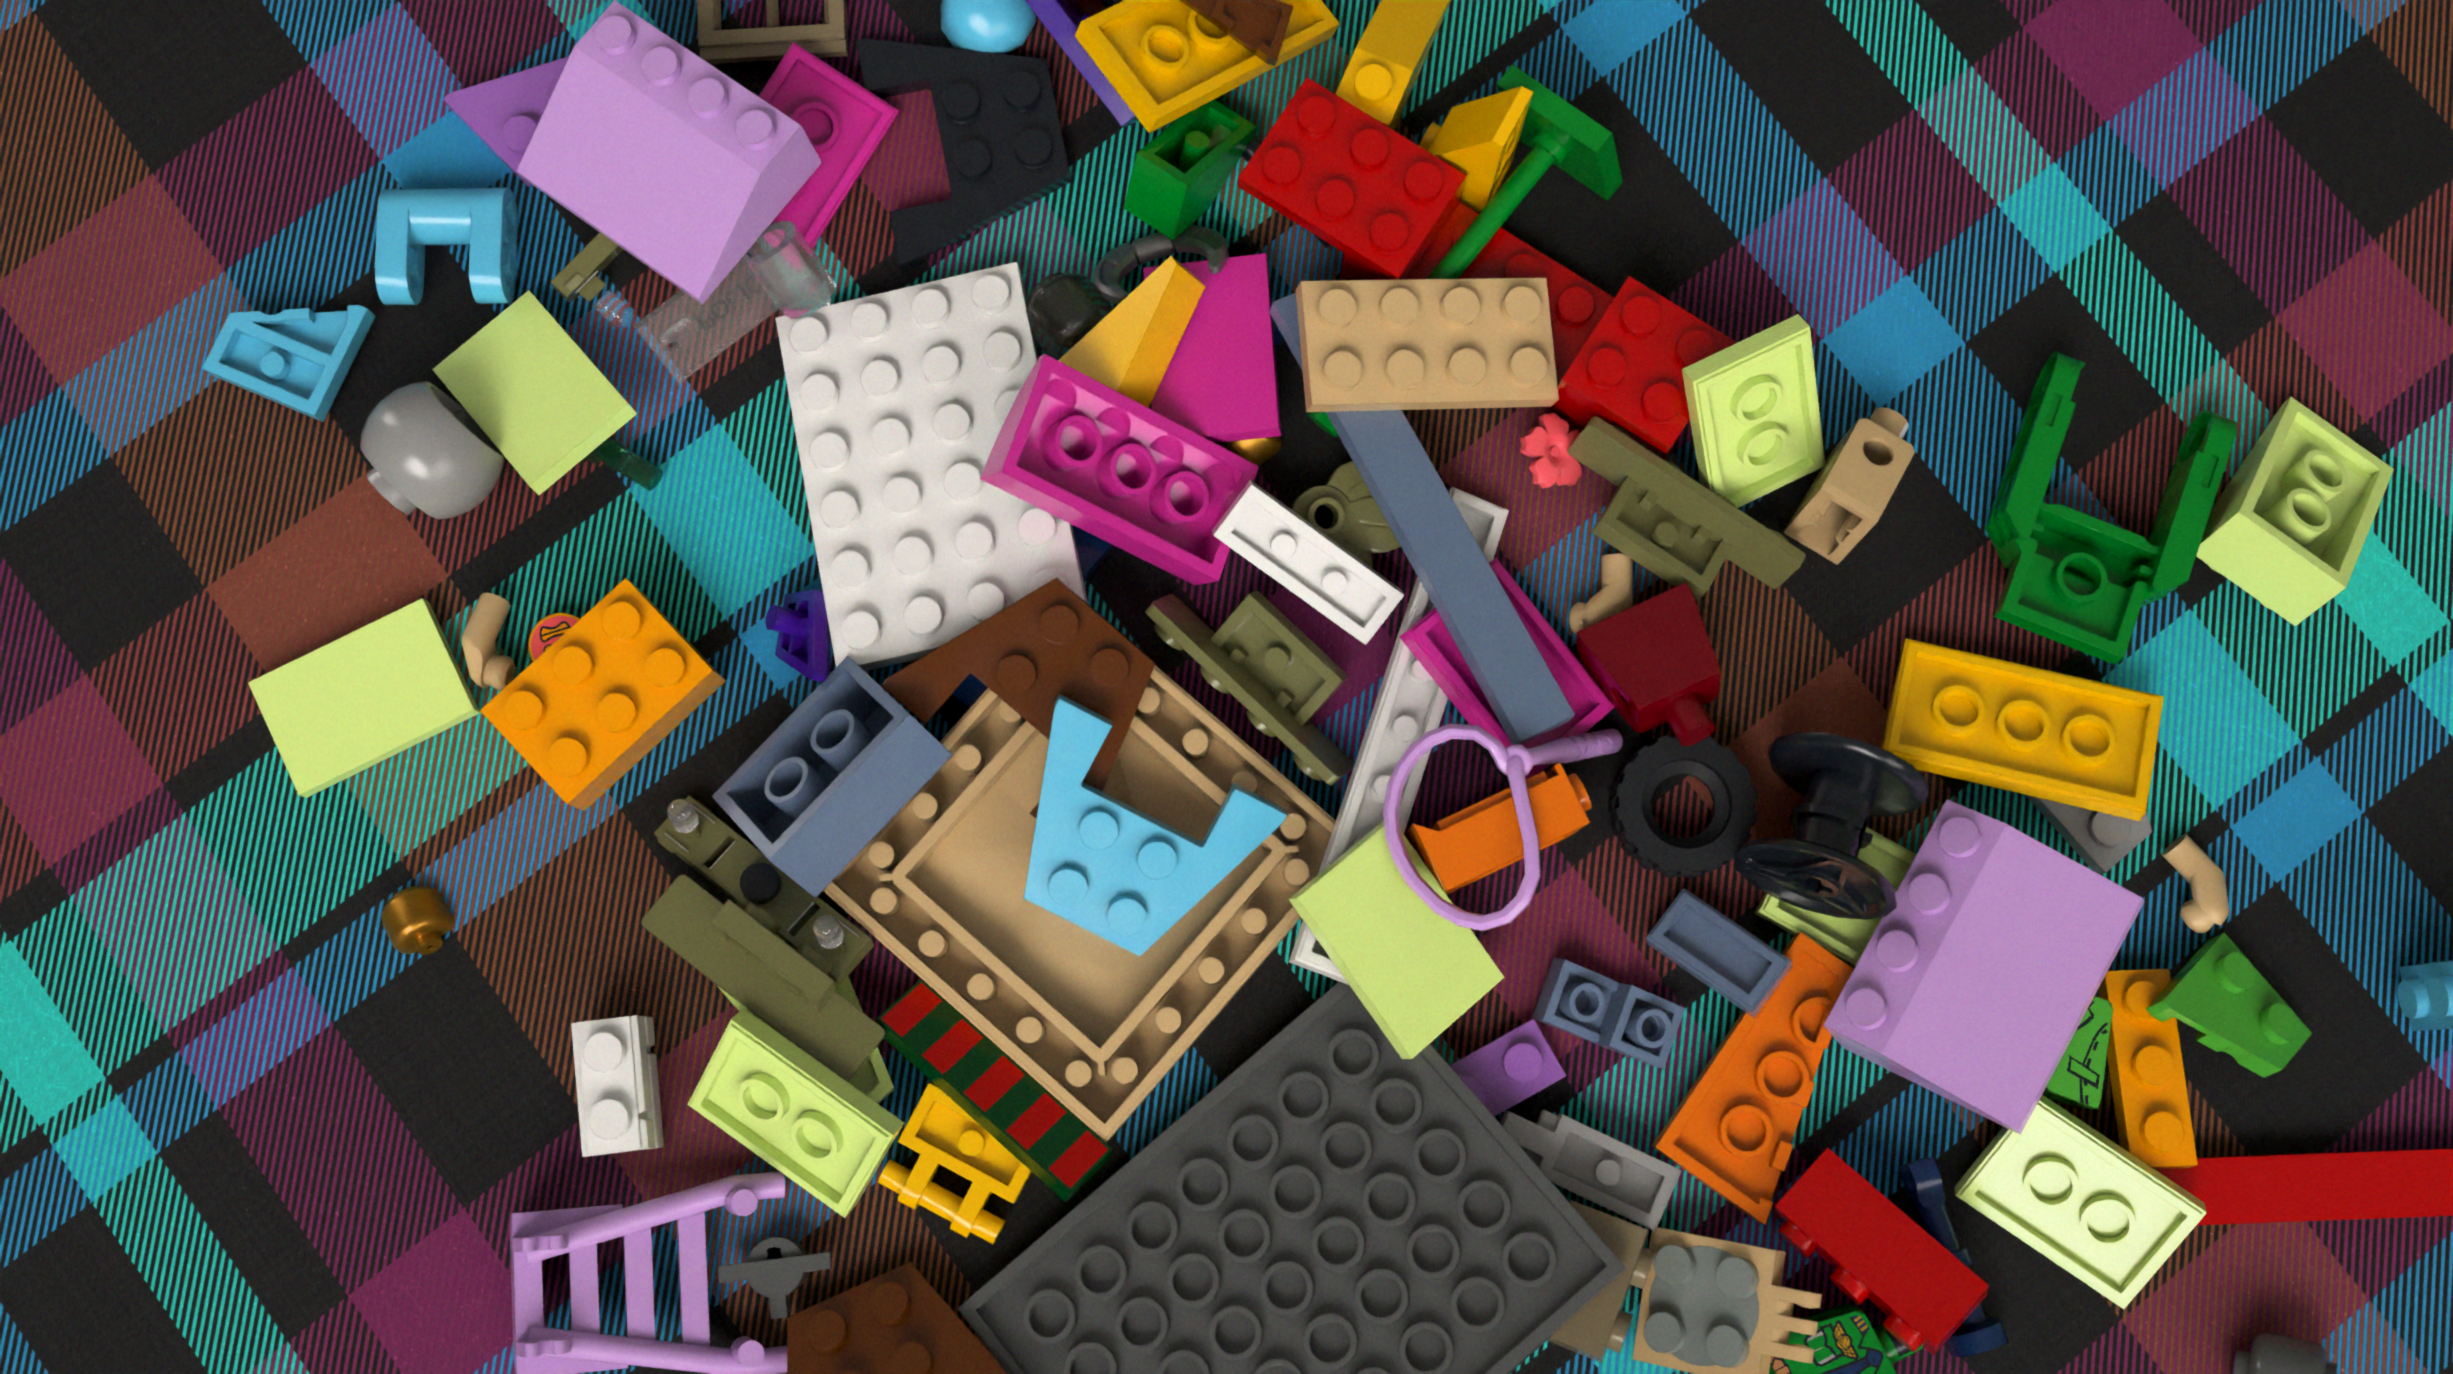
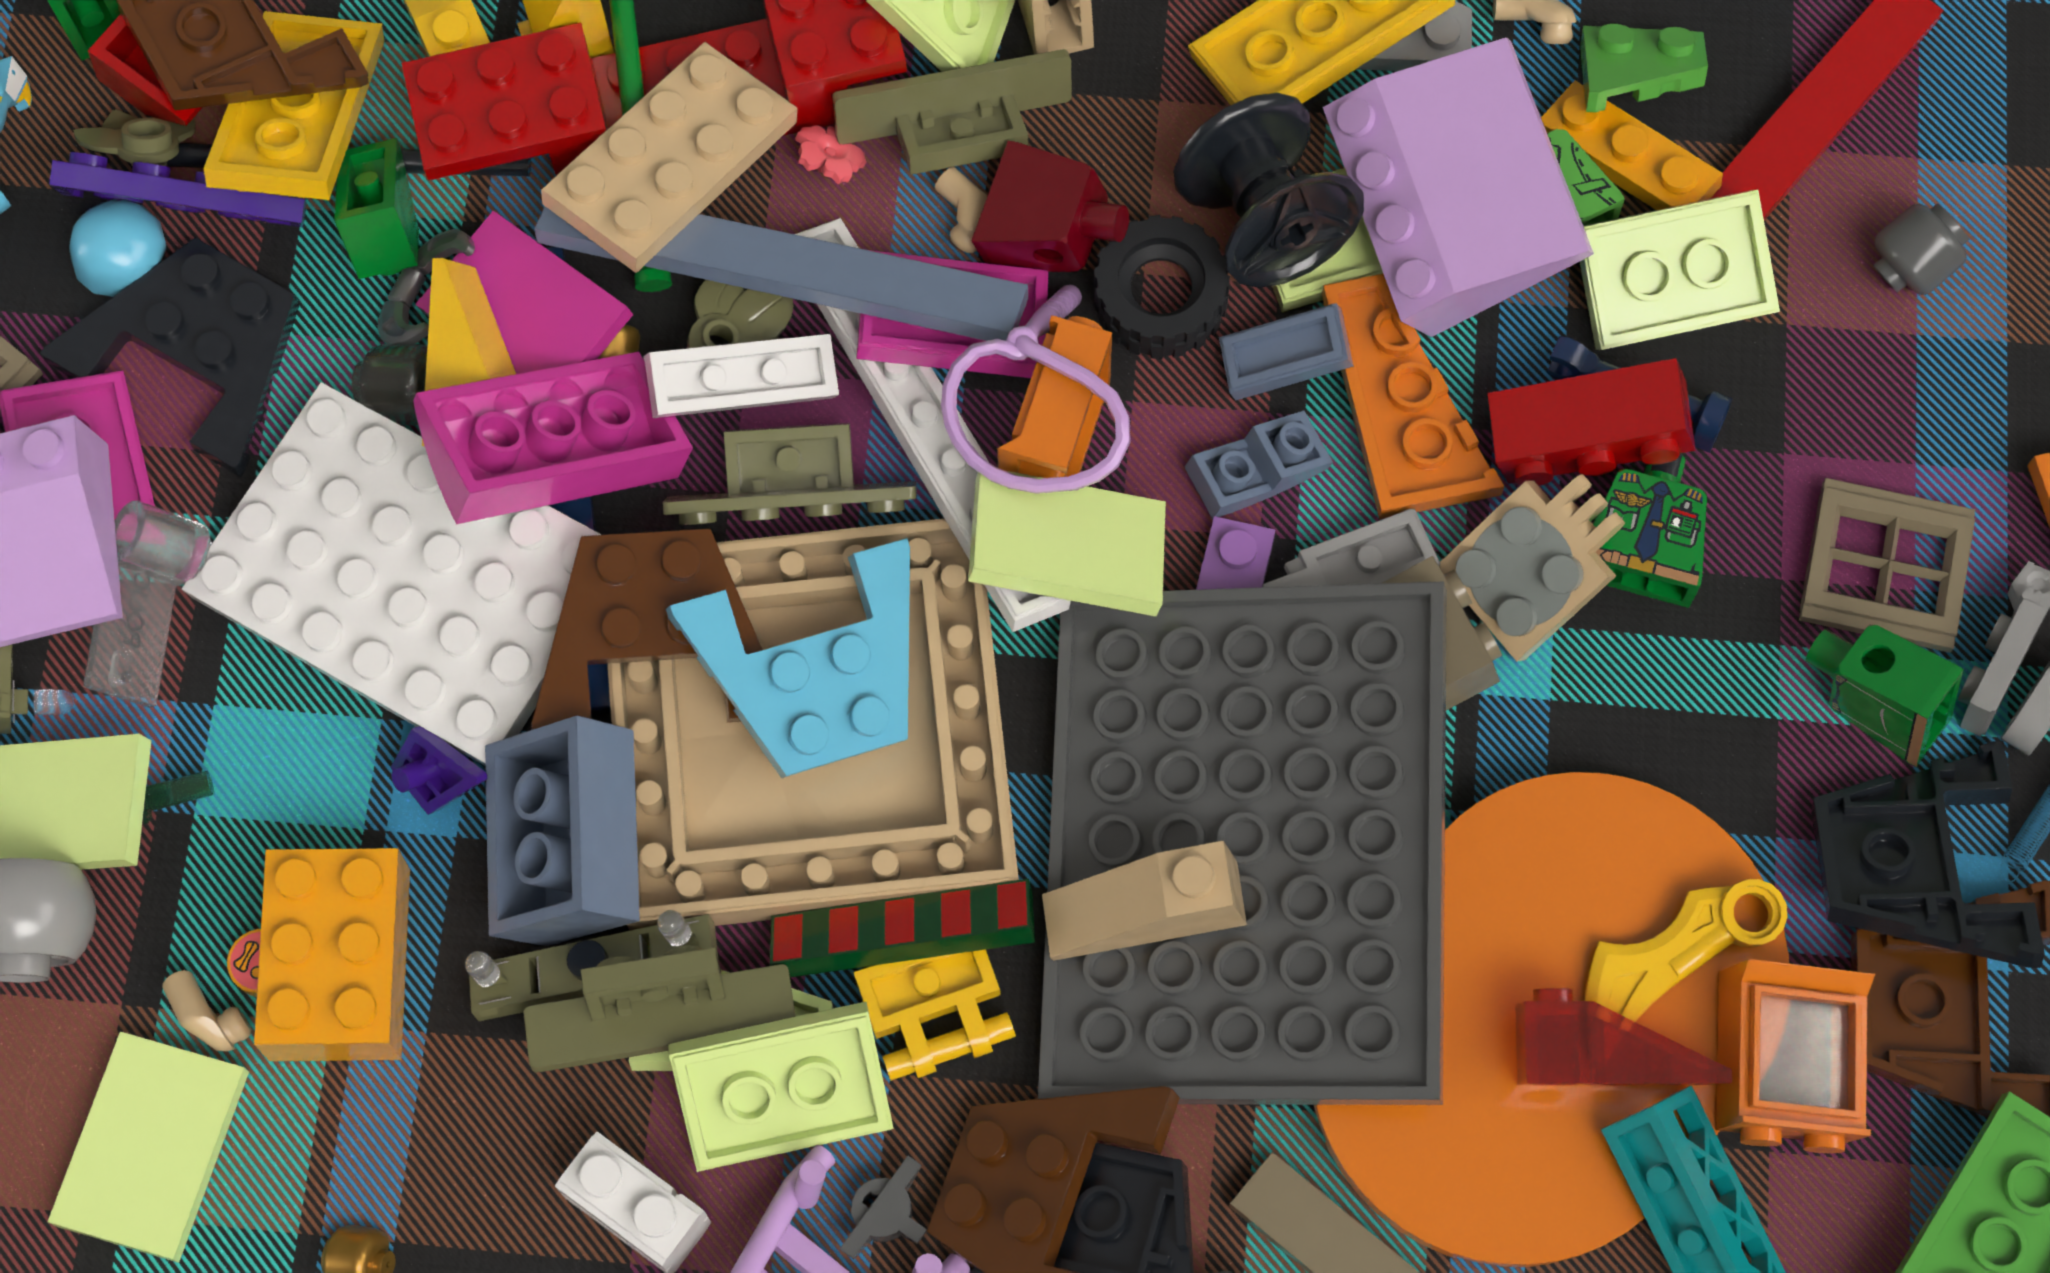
camera: 45 degrees left, 10 degrees down
none -> tan slope [1042,841,1247,961]

